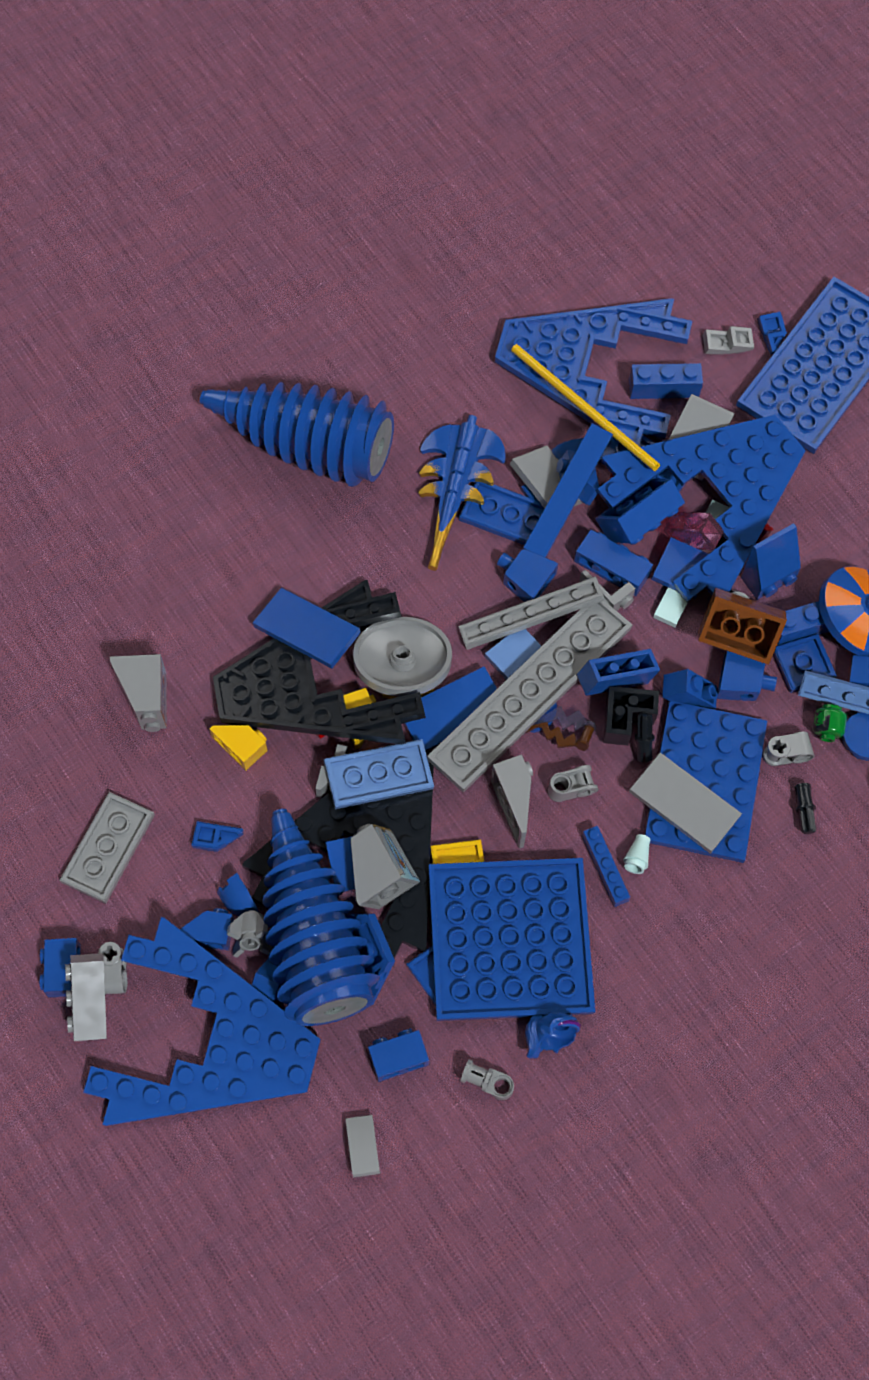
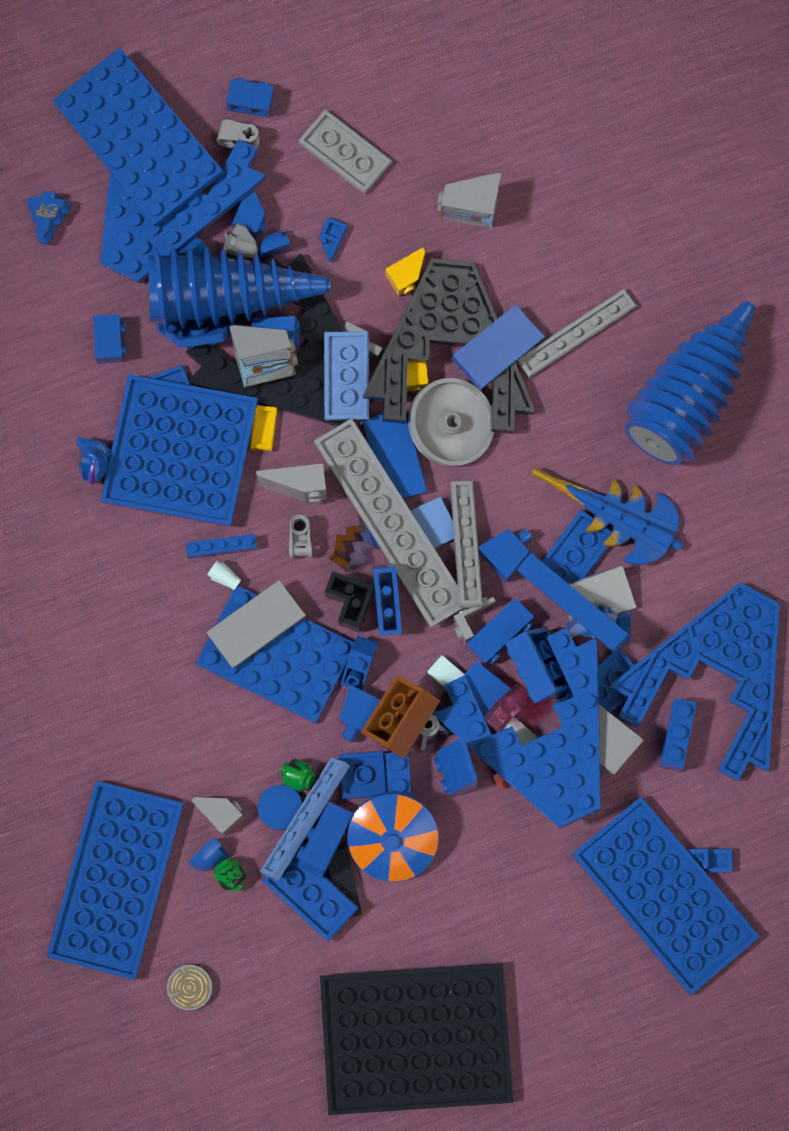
camera: 105 degrees right, 10 degrees up
light grey brick [65,953,107,1041] -> none
light grey slope [346,1115,380,1178] -> none
light grey connector [460,1059,514,1100] -> none
yellow piece [511,344,660,471] -> none
black axle [635,712,655,762] -> none
light grey slope [702,326,754,354] -> none
light grey piece [763,731,815,766] -> none
black axle [794,783,816,834] -> none
none -> blue rock [27,191,71,245]
none -> blue plate [53,47,224,227]
none -> light grey tile [516,289,637,379]

